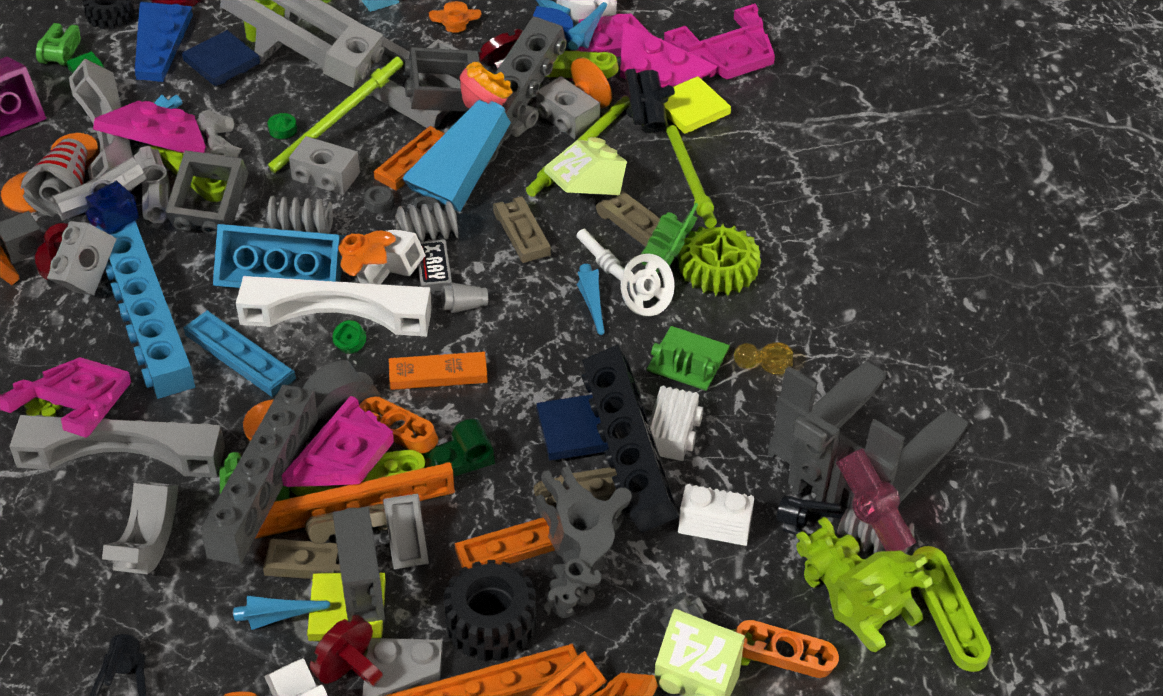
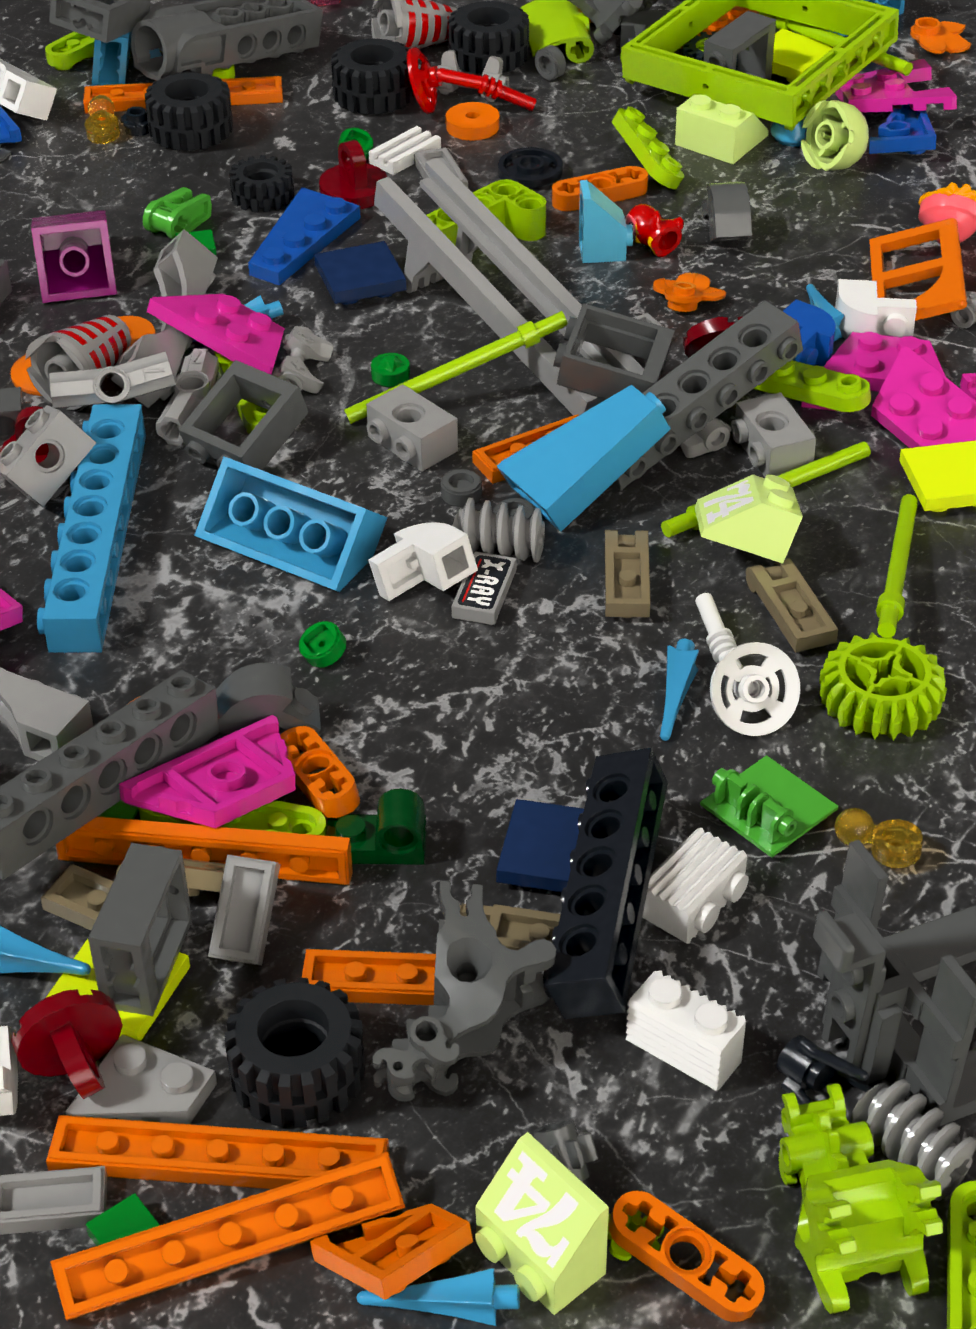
camera: 25 degrees right, 5 degrees down
clear blue brick [85,180,139,234] -> none
dark azure tile [183,310,296,397] -> none
white arch [236,276,432,337] -> none
light grey piece [267,196,333,234] -> none
light grey brick [323,20,384,88] -> none
orange plate [338,230,396,276] -> none
orange tile [389,352,488,390] -> none
light grey cone [441,282,488,313] -> none
hair [459,62,513,109] -> none
dark azure piece [568,2,607,51] -> none
orange dish [571,57,612,109] -> none
black pin [625,69,675,133] -> none
bright green hinge [641,203,698,274] -> none
clear pink piece [836,448,916,551] -> none

